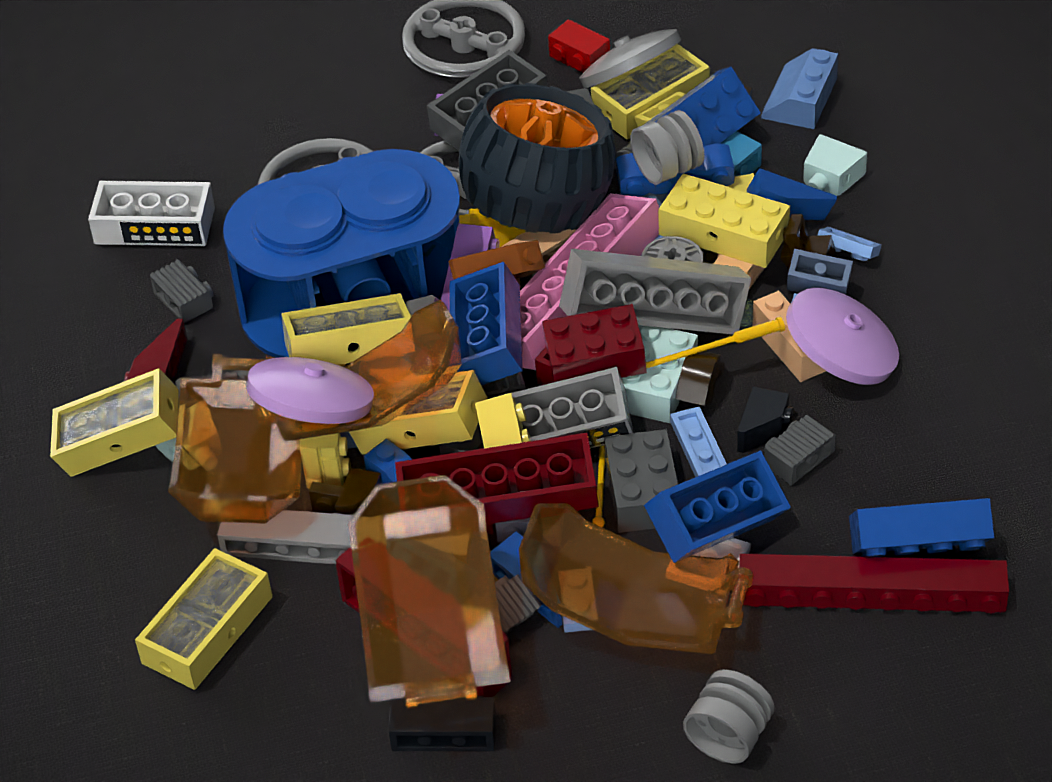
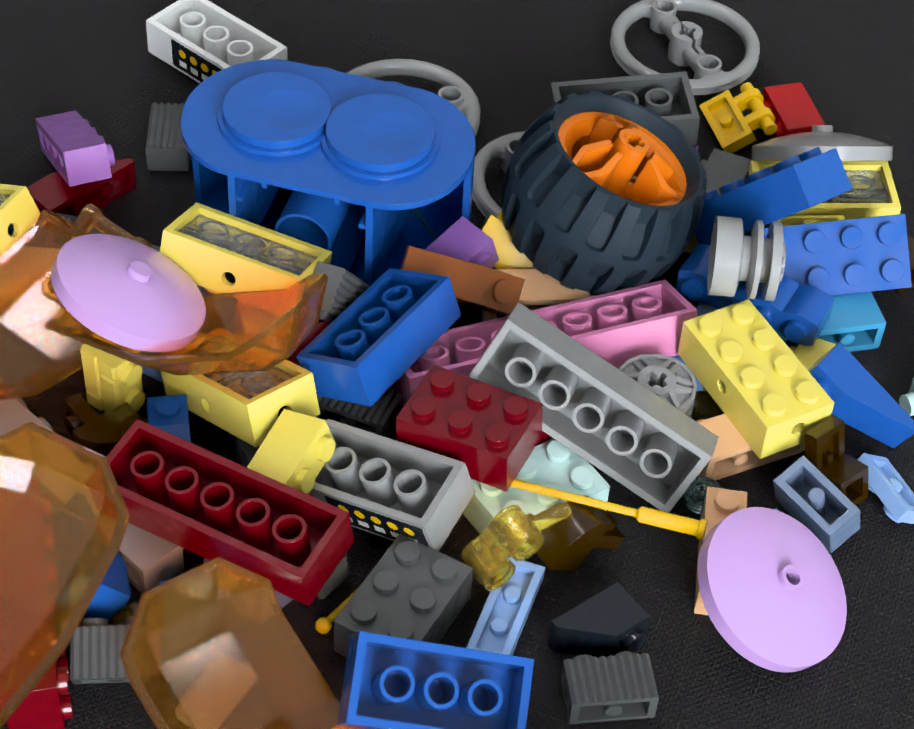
camera: 30 degrees right, 0 degrees up
none -> medium lavender brick [35,110,115,187]
none -> clear yellow beam [461,501,572,591]
none -> blue brick [695,147,852,245]
none -> yellow plate [699,82,777,153]

